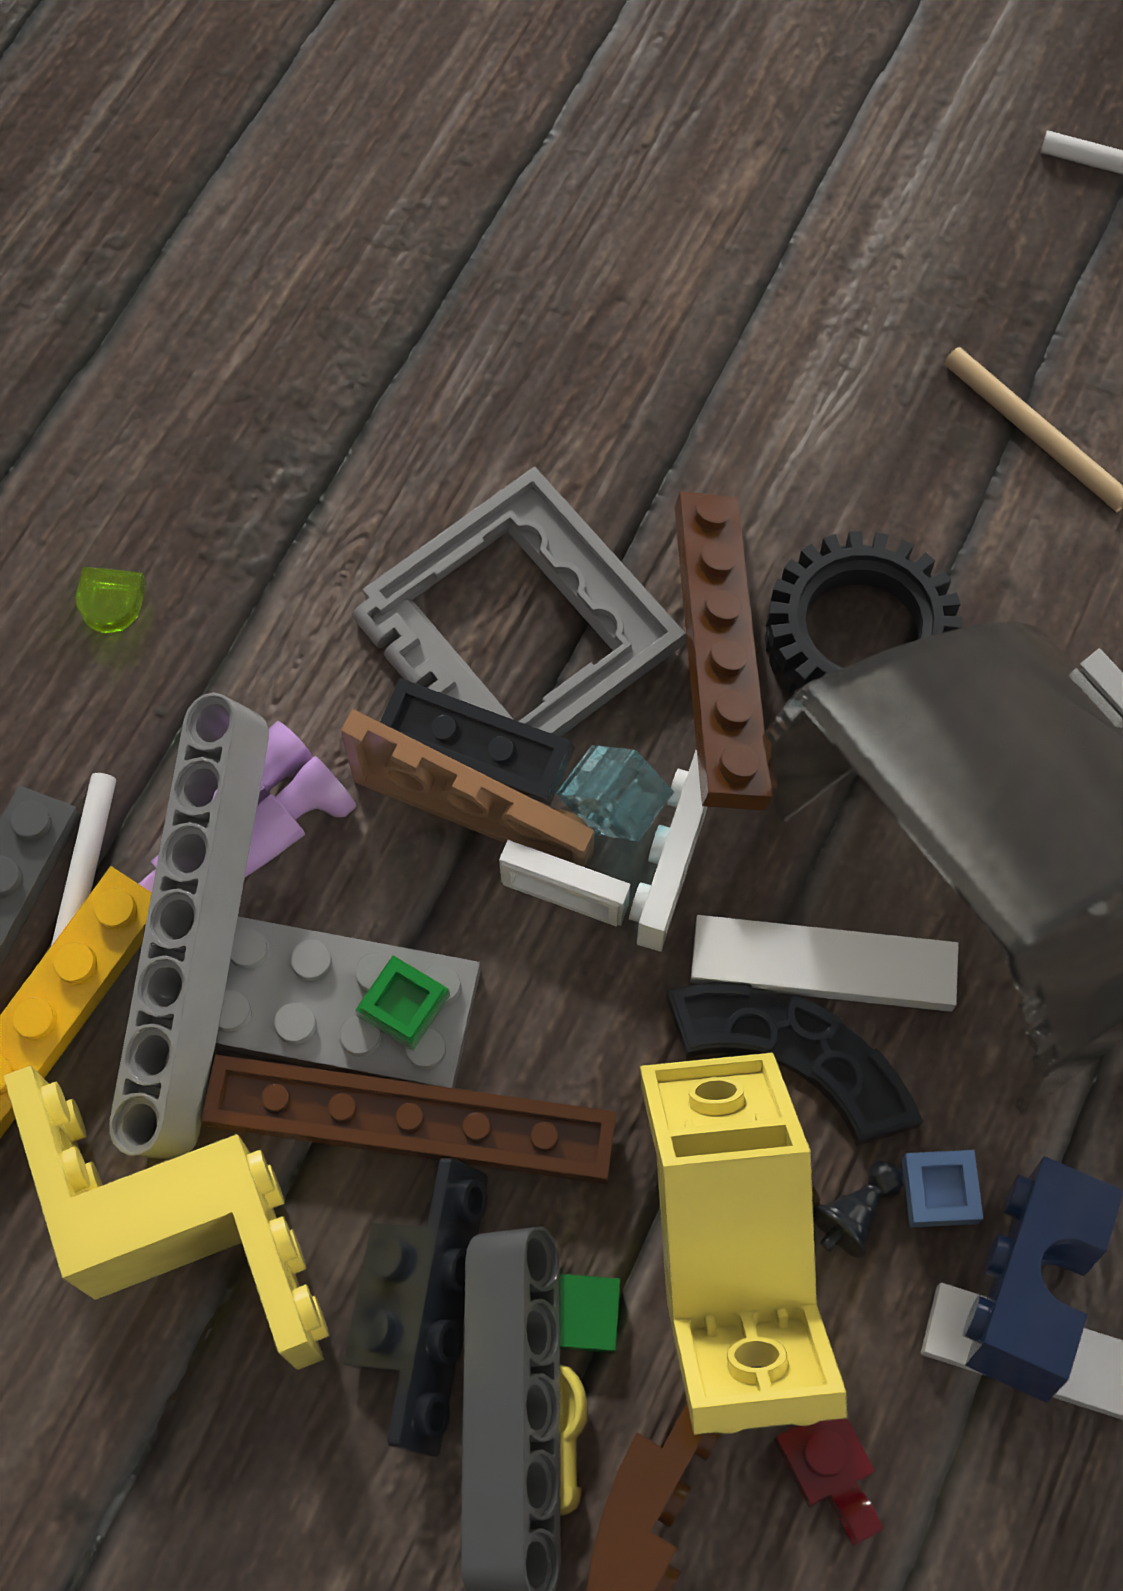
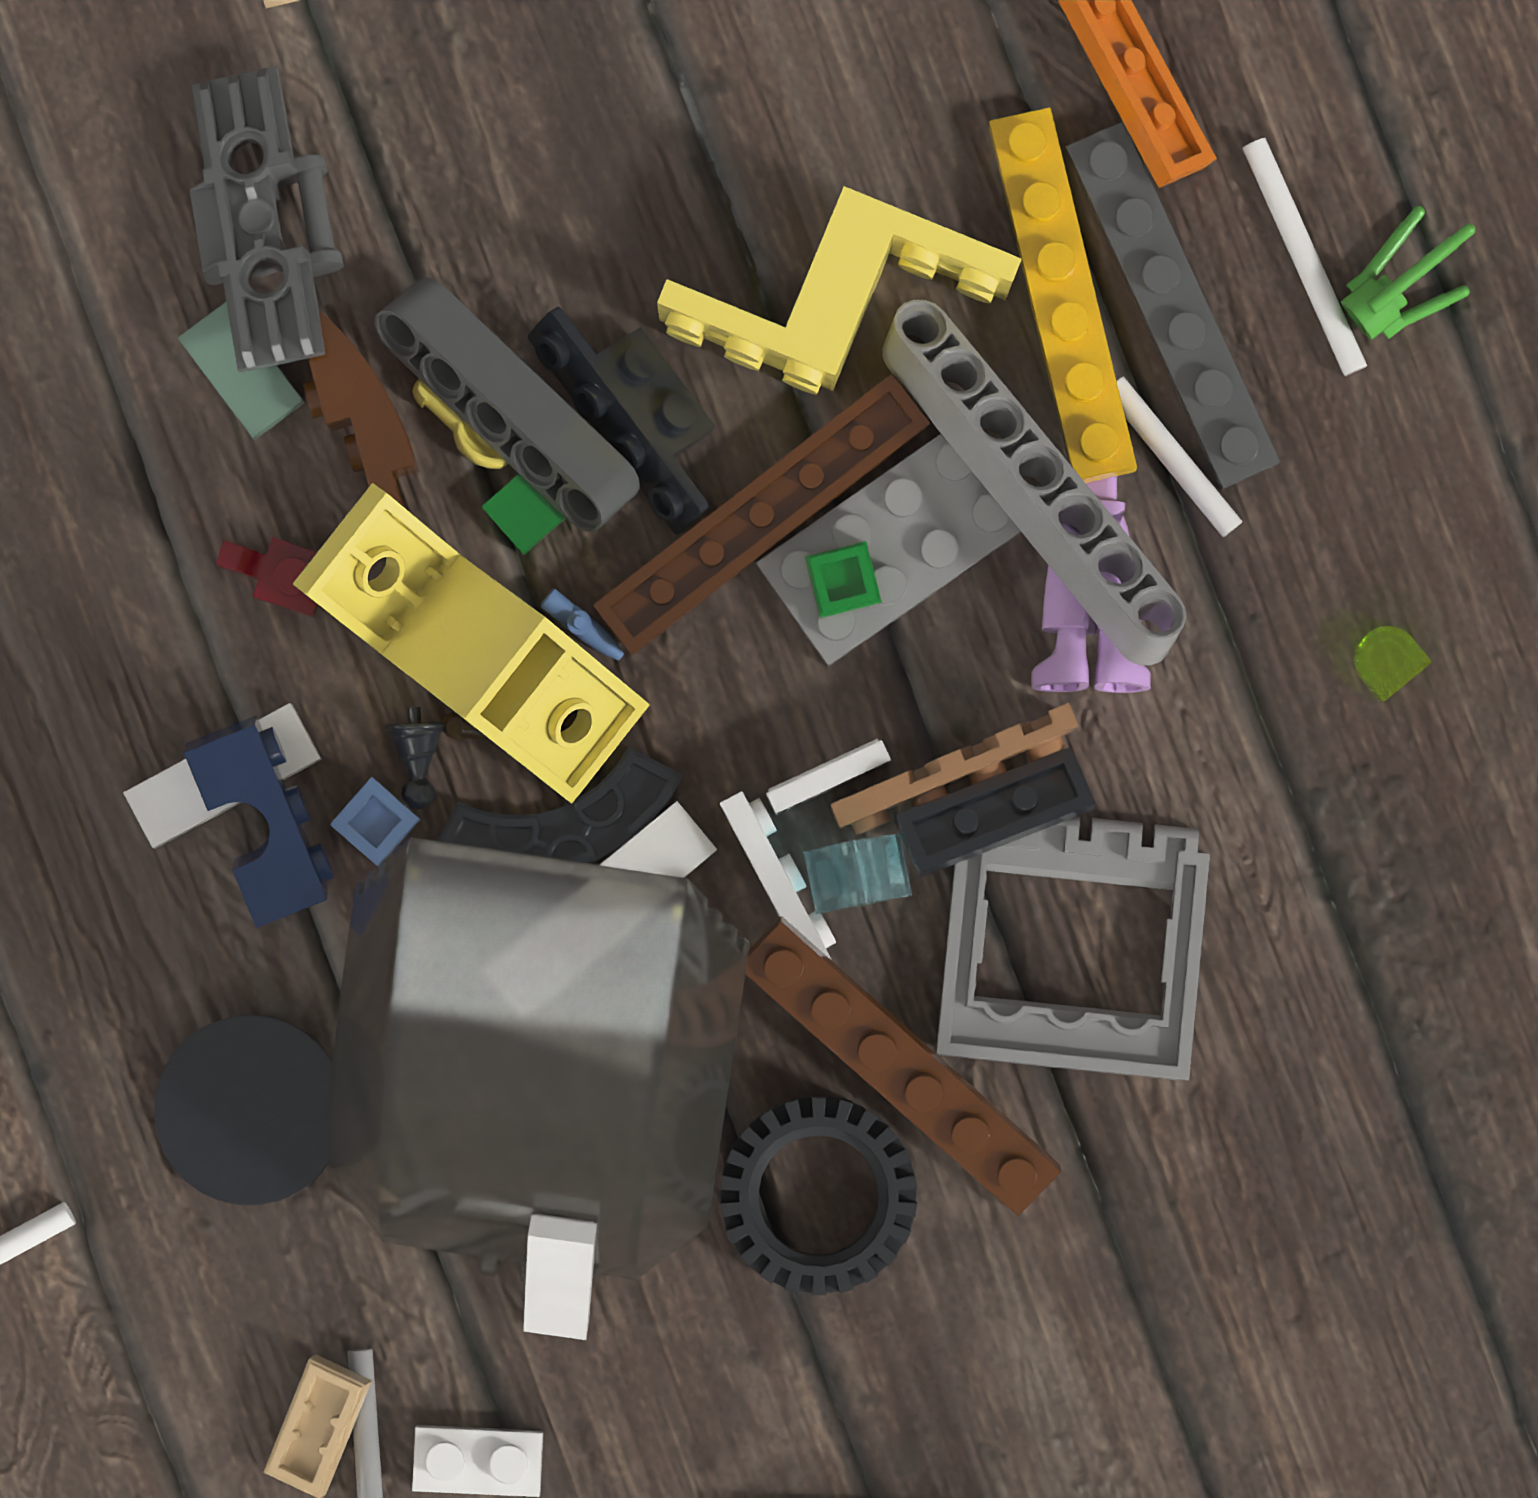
camera: 130 degrees right, 20 degrees up
none -> medium blue helmet [540,589,624,661]

